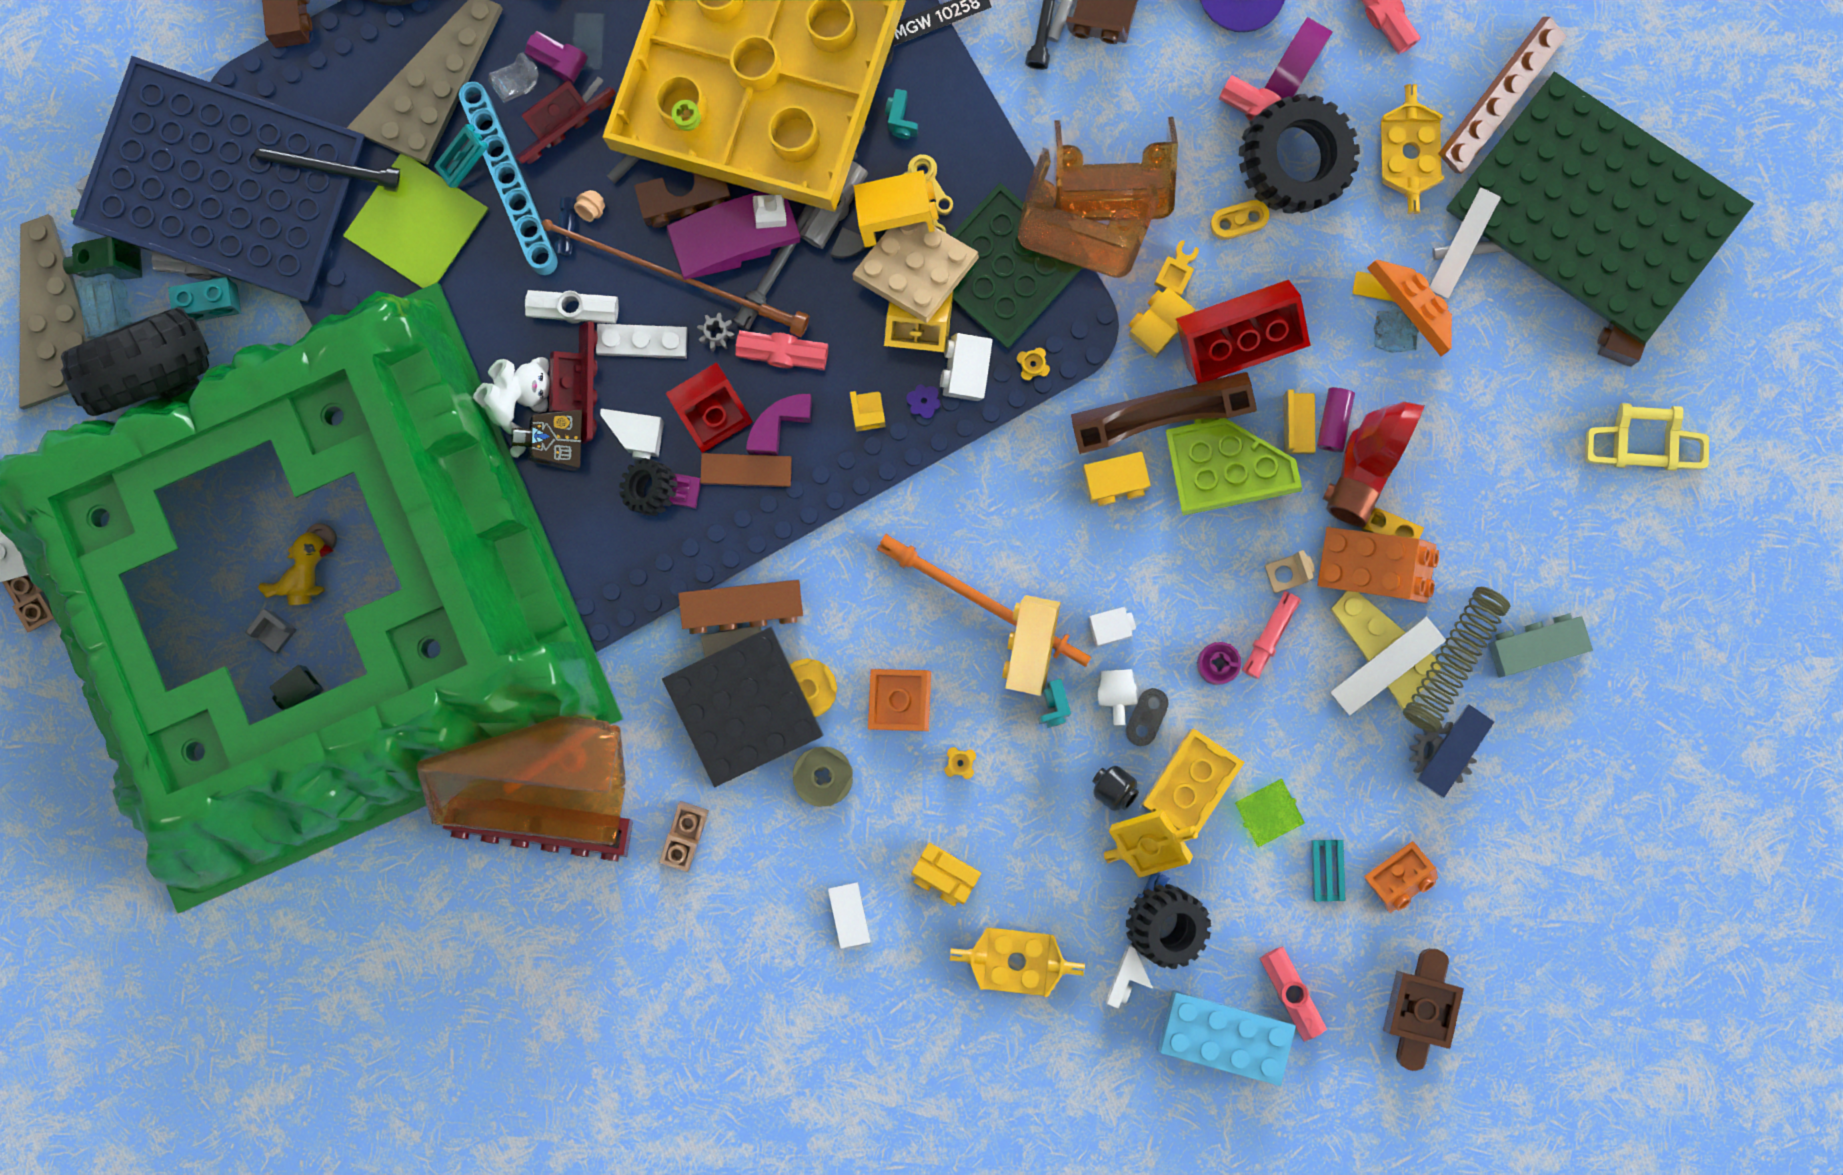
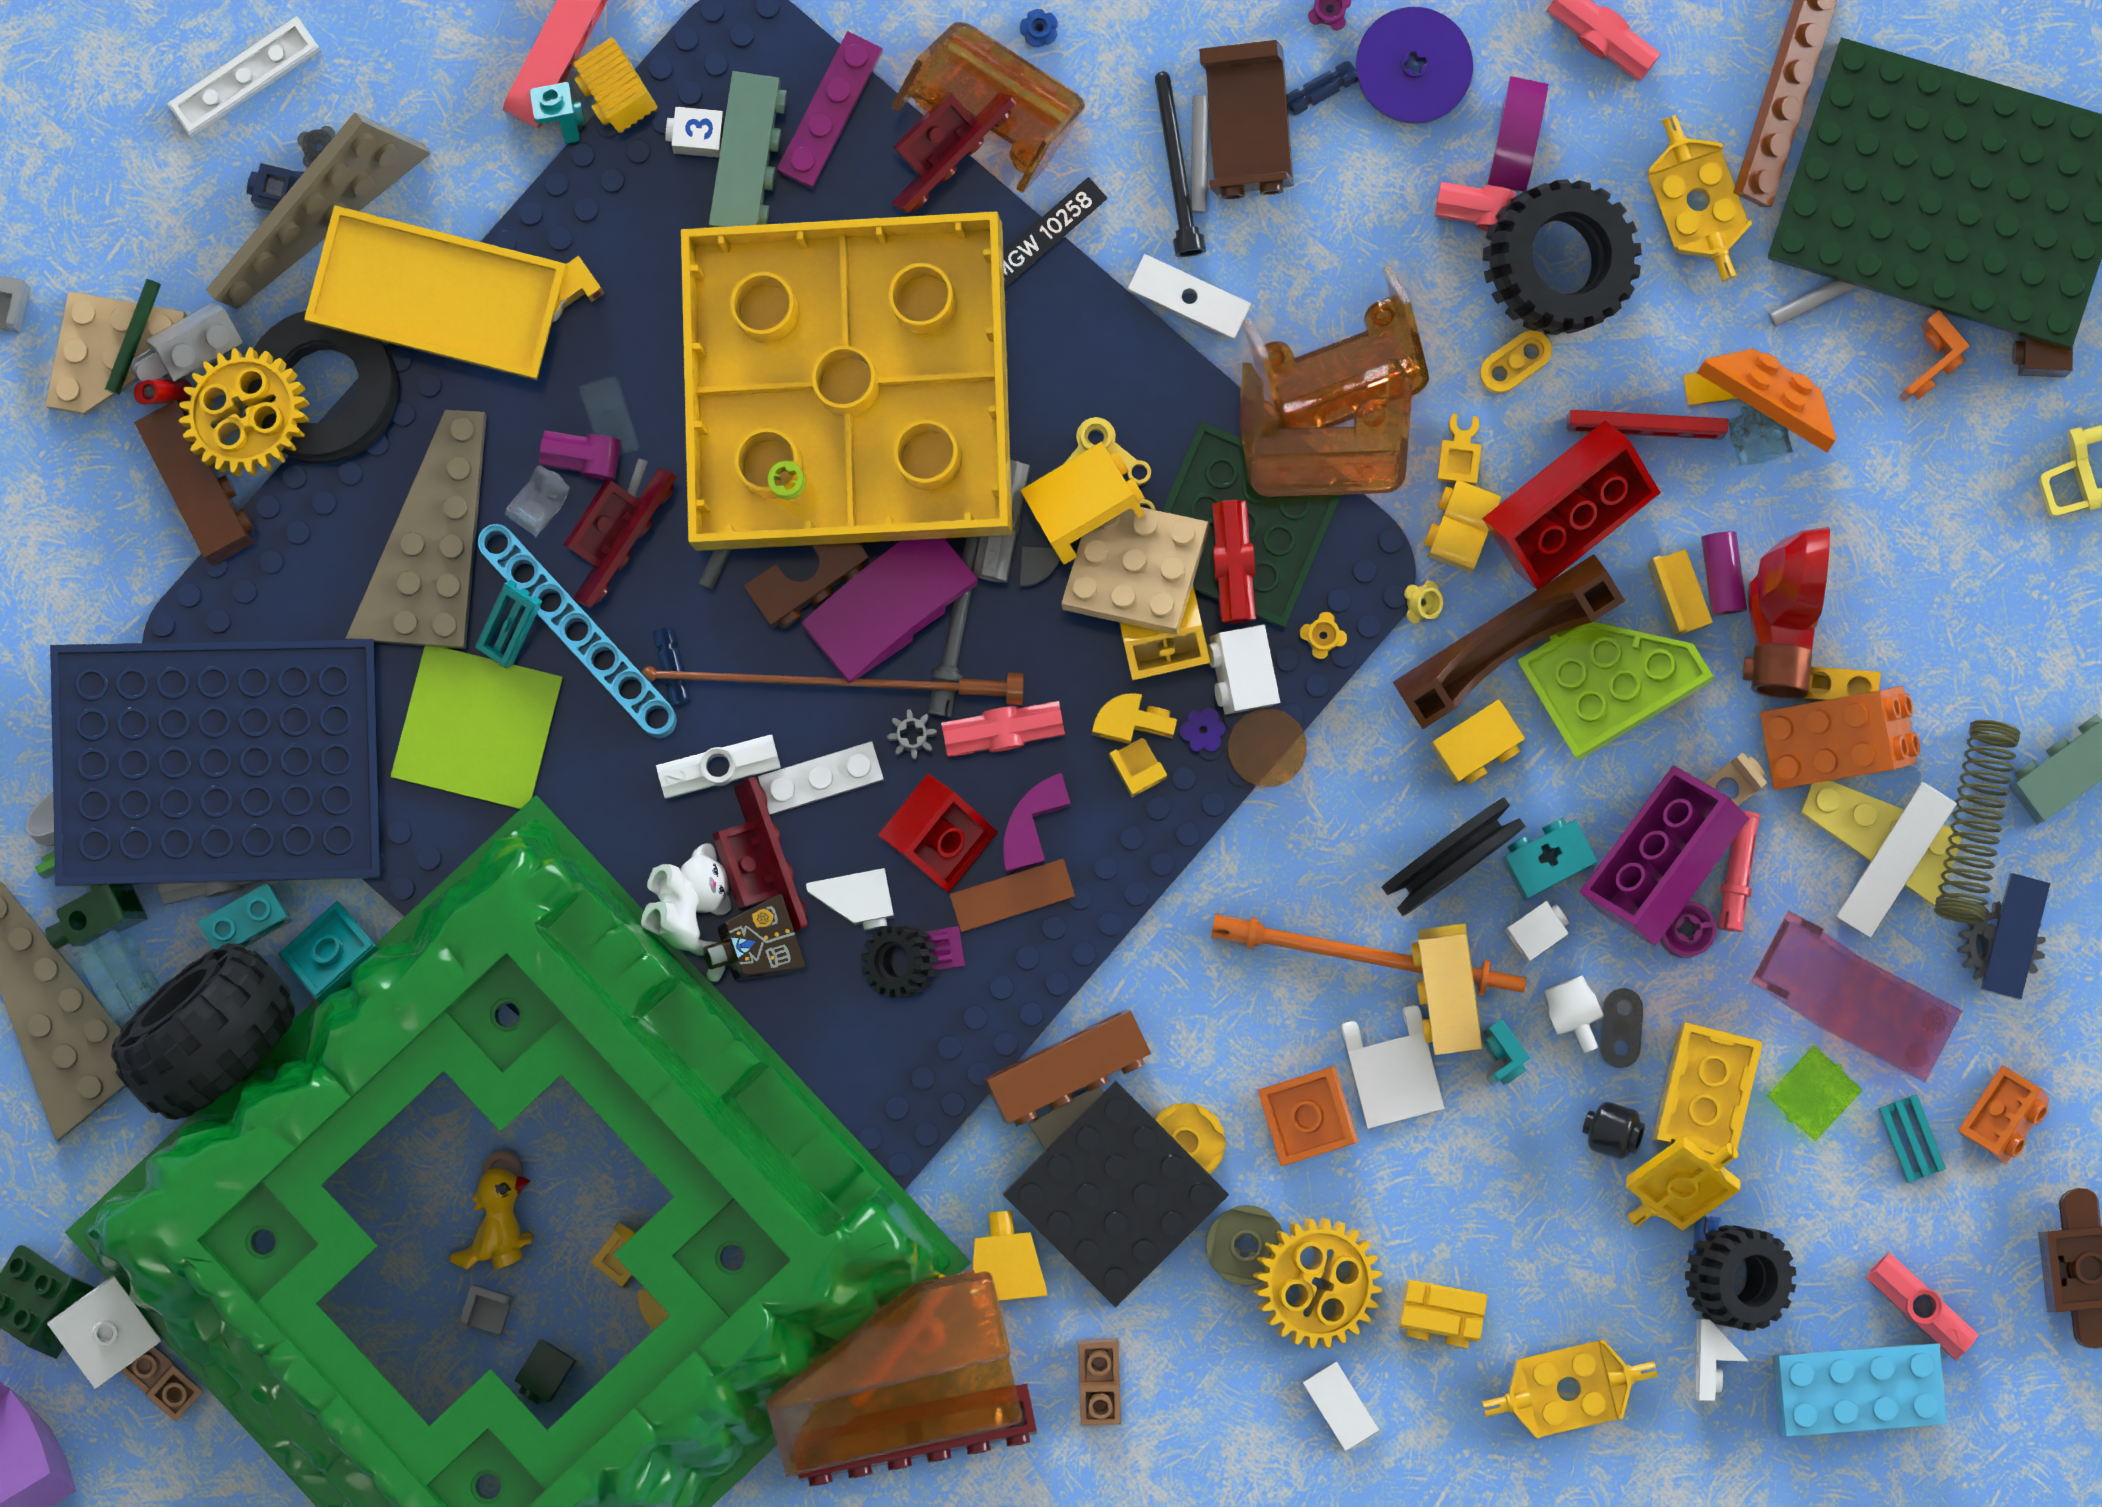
camera: 30 degrees left, 0 degrees up
black piece [254,148,400,192] -> none
light nougat plate [574,190,605,222] -> none
white tile [753,195,786,229] -> none
teal bracket [885,89,918,139] -> none
yellow plate [944,747,976,779] -> none
white sticker [1429,188,1501,298] -> none
none -> teal plate [278,900,380,1004]
none -> yellow torso [971,1210,1047,1304]
none -> yellow brick [1092,693,1177,744]
none -> white tile [1127,254,1251,341]
none -> red piece [1212,500,1256,624]
none -> clear orange tile [1228,709,1307,788]
none -> yellow gear [1253,1217,1383,1348]
none -> white flag [1341,1005,1445,1129]
none -> black tyre [1381,797,1526,916]
none -> light yellow plate [1404,581,1443,623]
none -> teal brick [1502,818,1598,901]
none -> red tile [1566,410,1729,440]
none -> magenta brick [1579,765,1749,946]
none -> clear pink windscreen [1751,910,1962,1082]
none -> orange bracket [1899,310,1970,401]

